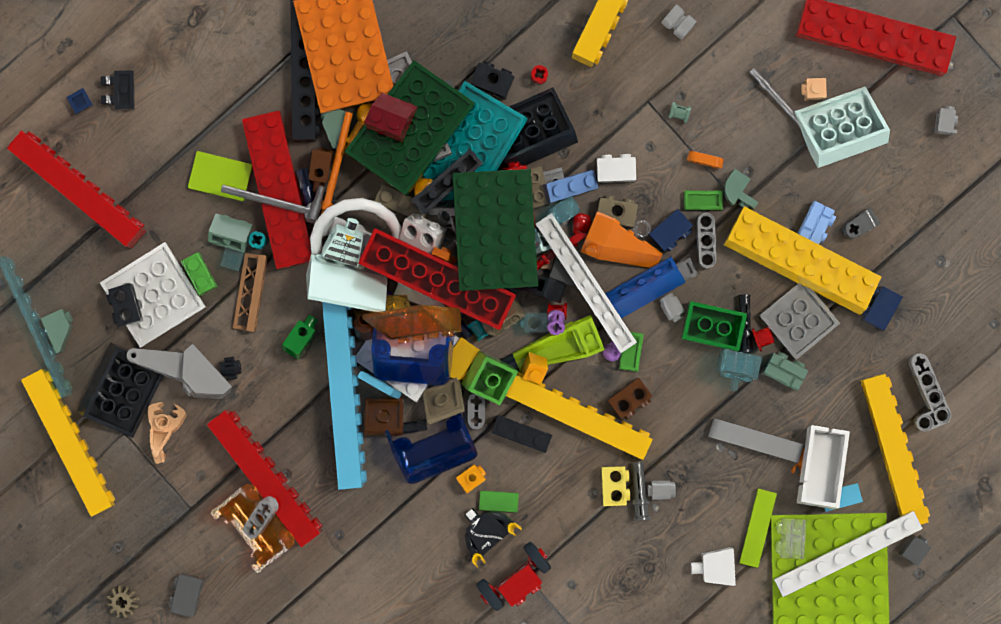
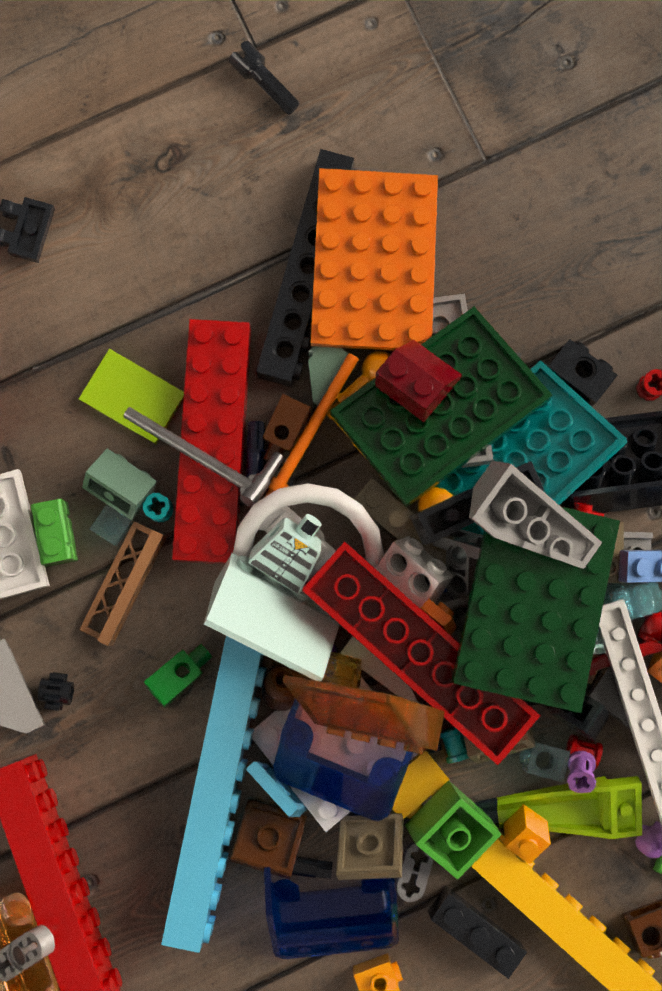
camera: 10 degrees right, 5 degrees down
none -> light grey wedge [469,461,602,569]

